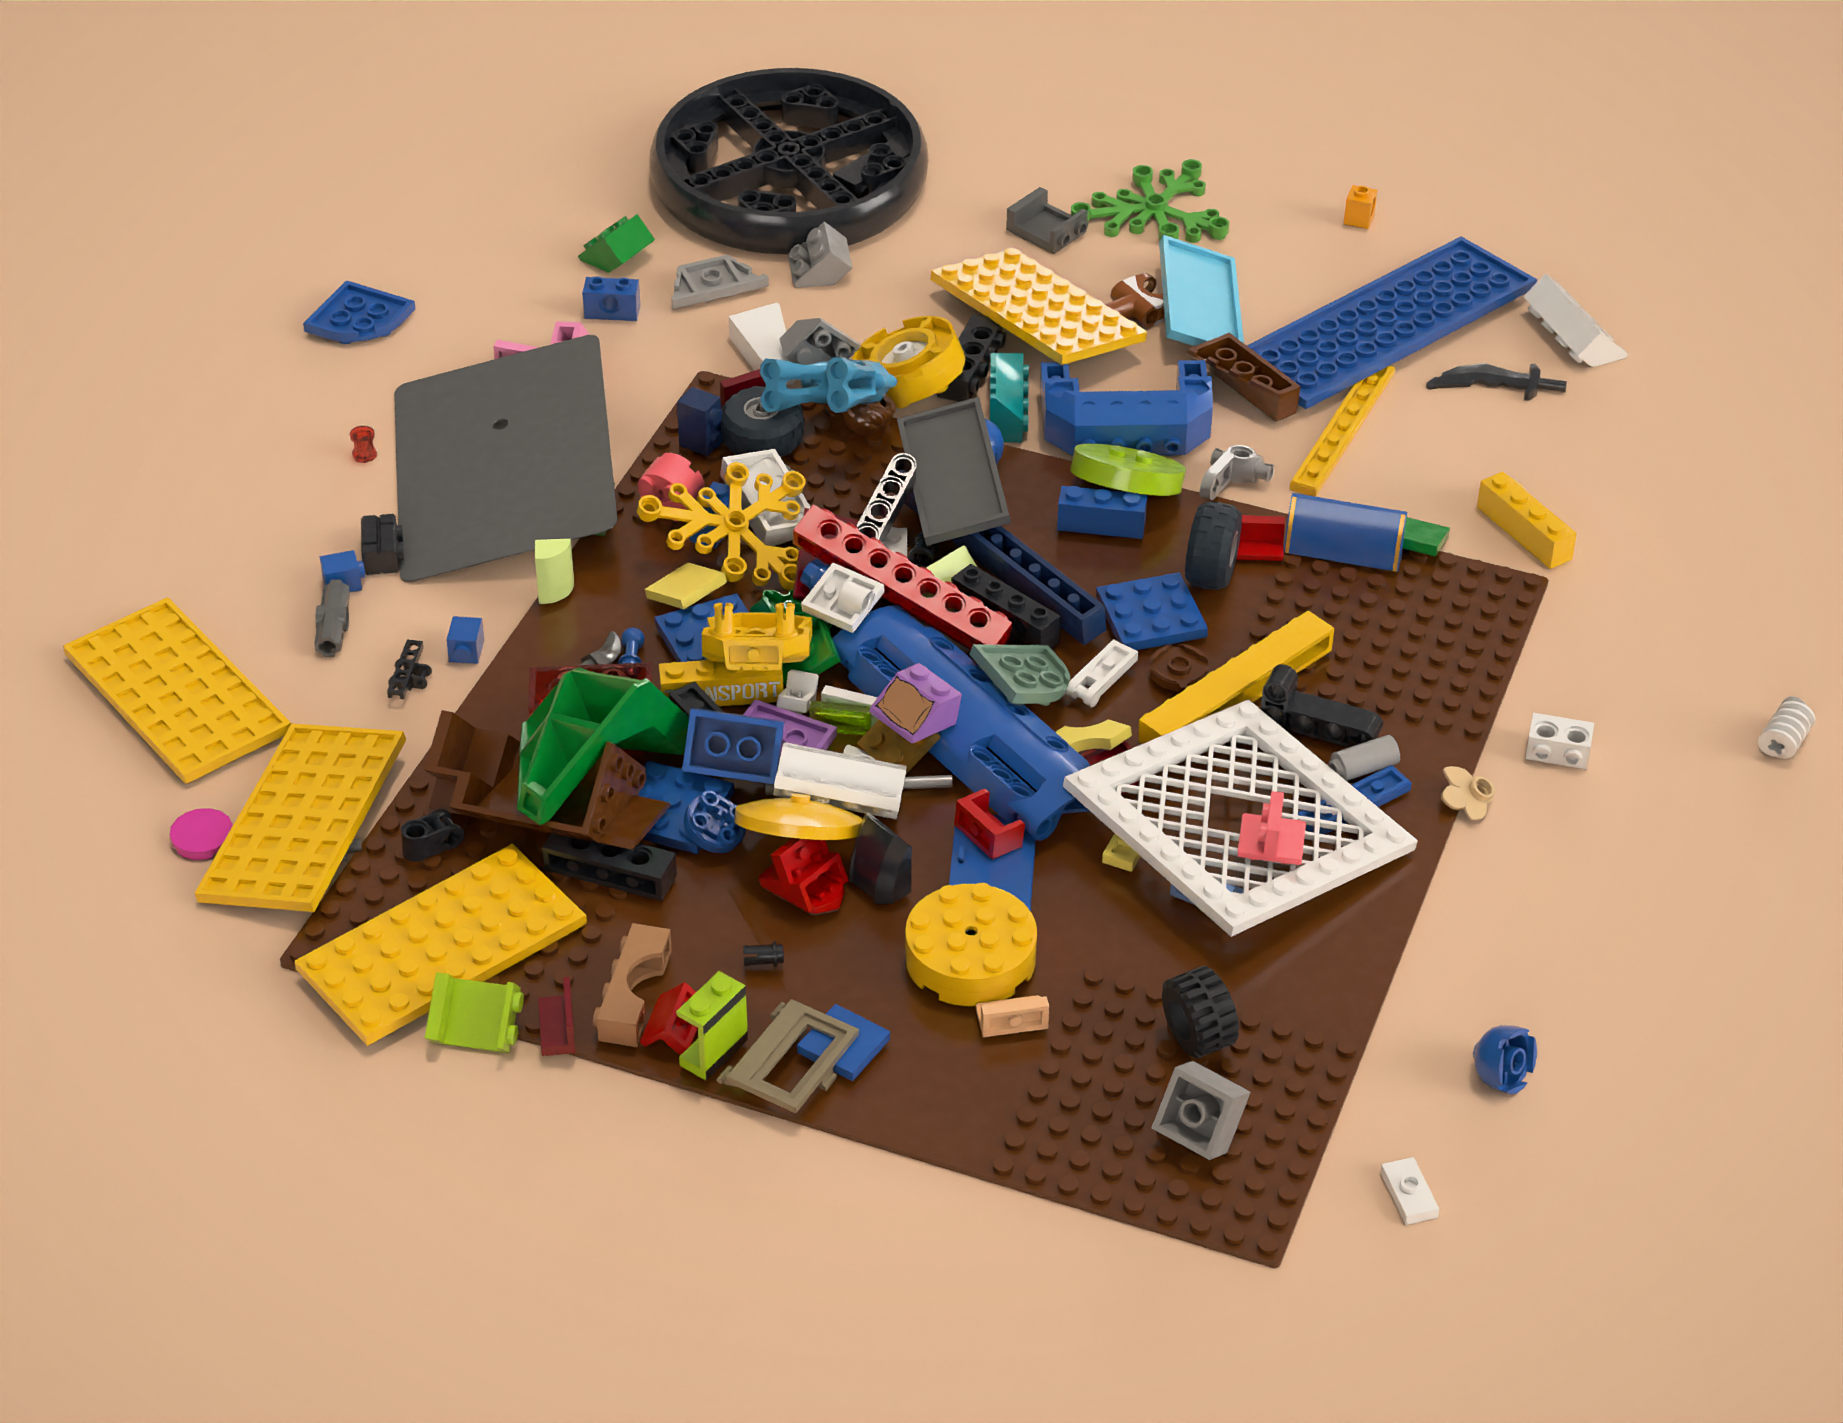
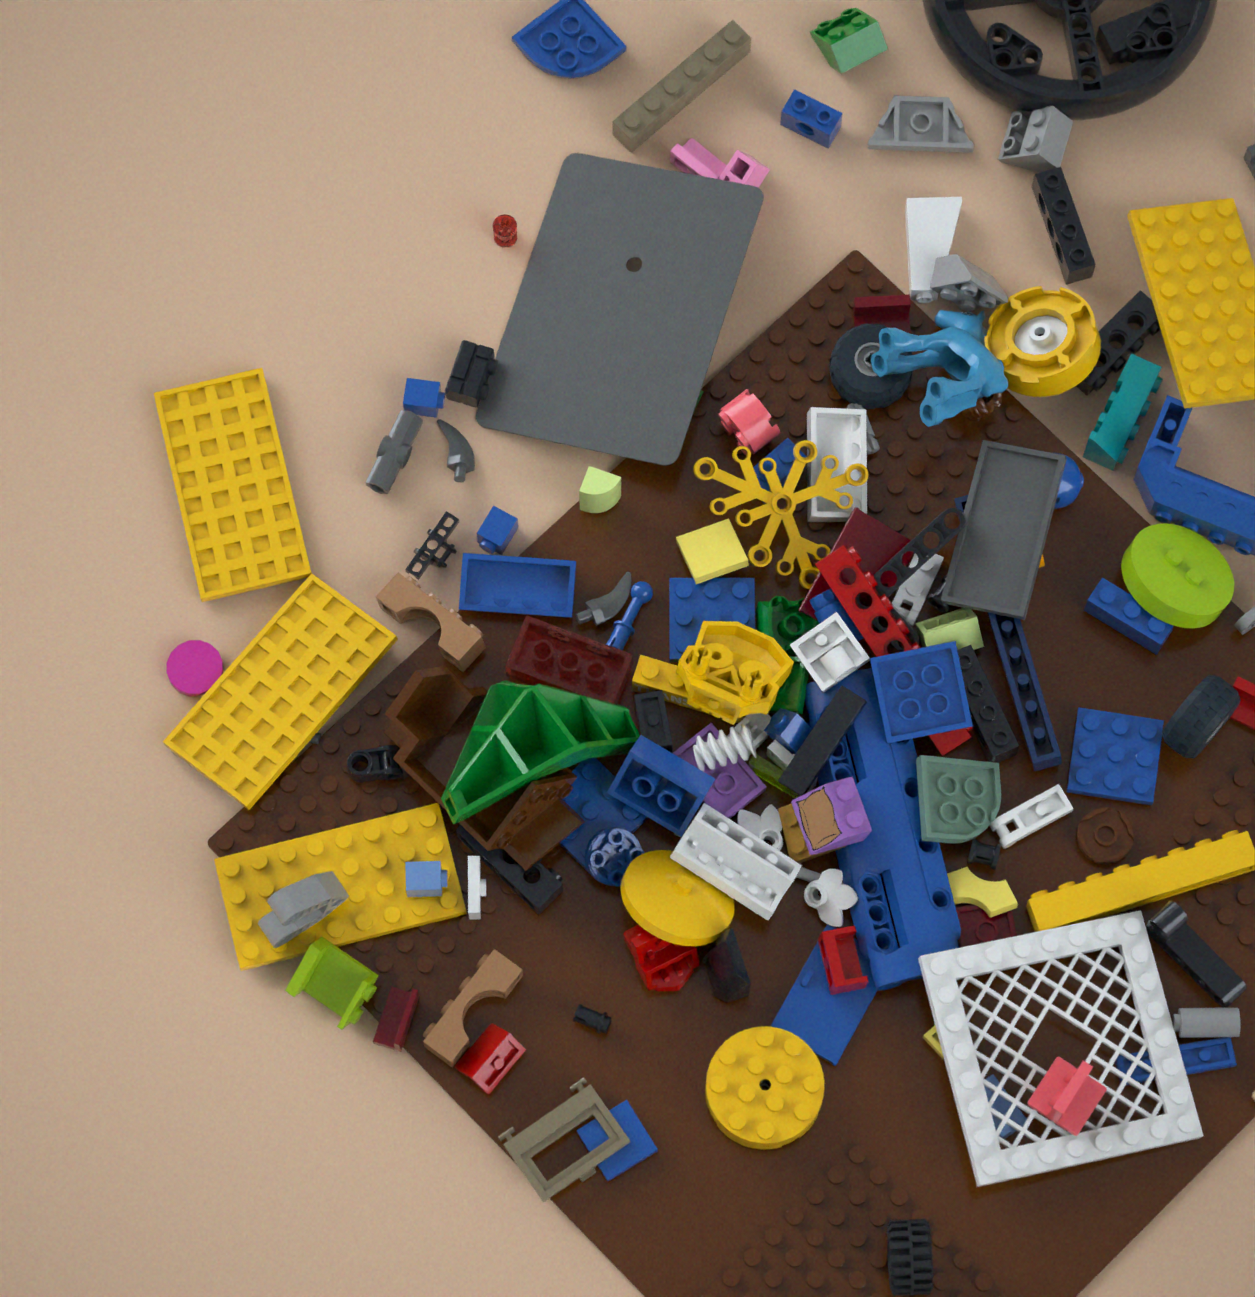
camera: 25 degrees right, 30 degrees up
lime panel [676,971,748,1080] -> none
dark blue brick [677,387,723,456] -> none
light nougat panel [976,995,1049,1037] -> none
none -> light grey connector [258,871,349,948]
none -> medium nougat arch [375,572,486,672]
none -> medium blue brick [405,861,448,897]
none -> dark grey bar [437,419,475,483]
none -> blue slope [459,553,577,618]
none -> white plate [468,856,486,920]
none -> dark tan brick [613,20,751,153]
none -> white piece [693,724,757,772]
none -> blue brick [764,708,812,754]
none -> black tile [778,686,867,796]
none -> white plate [804,869,858,927]
none -> blue plate [870,641,973,743]
none -> black bush [967,838,1001,870]
none -> black brick [1032,167,1096,285]

